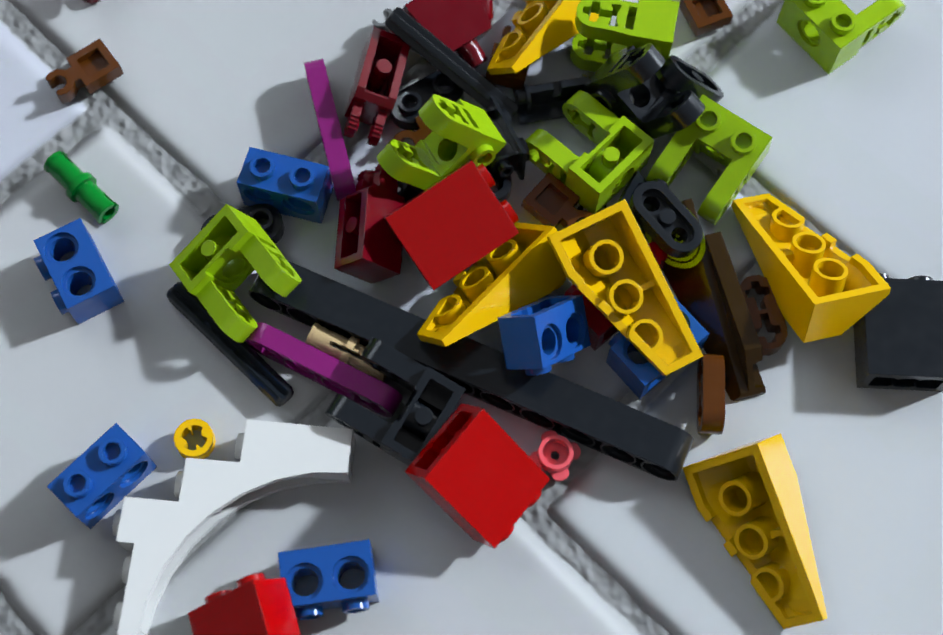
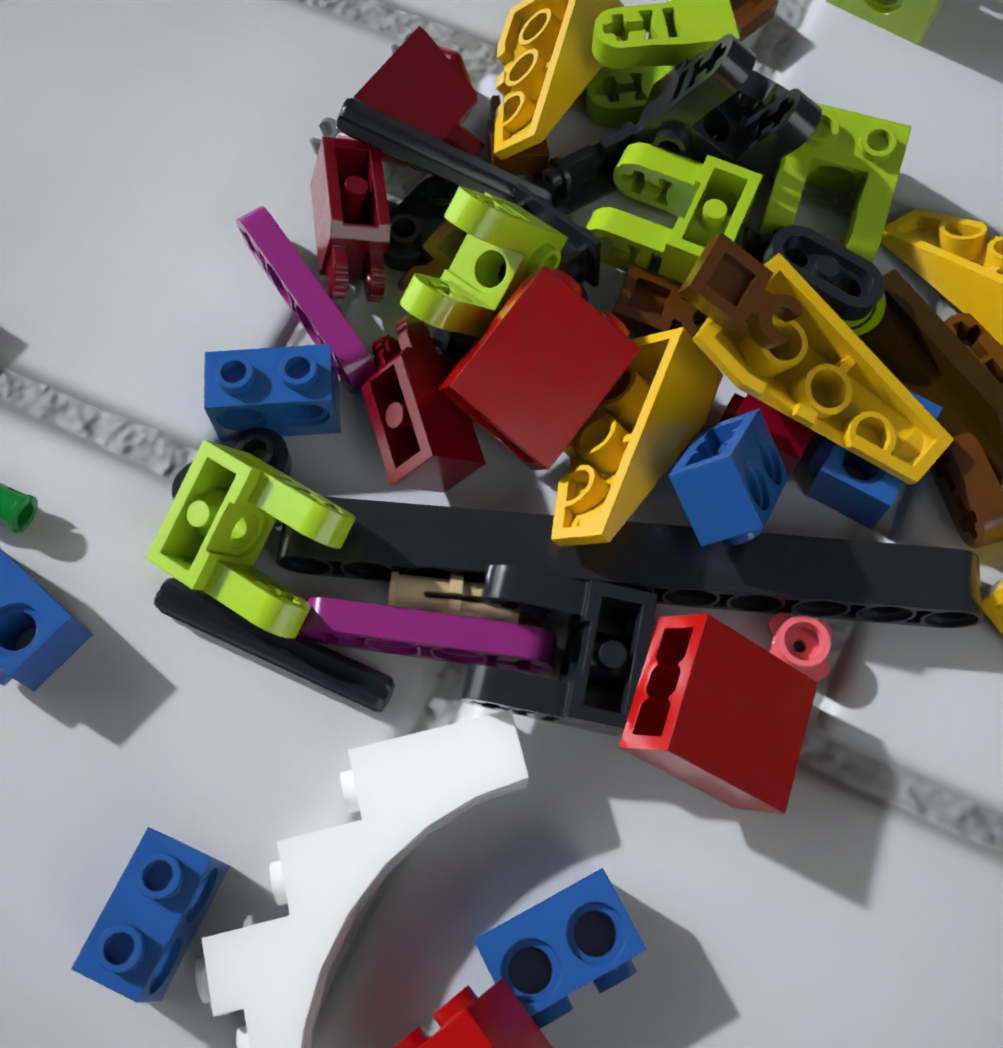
camera: 20 degrees left, 0 degrees up
yellow bush [174,419,216,459] -> none
none -> reddish brown plate [677,233,804,350]

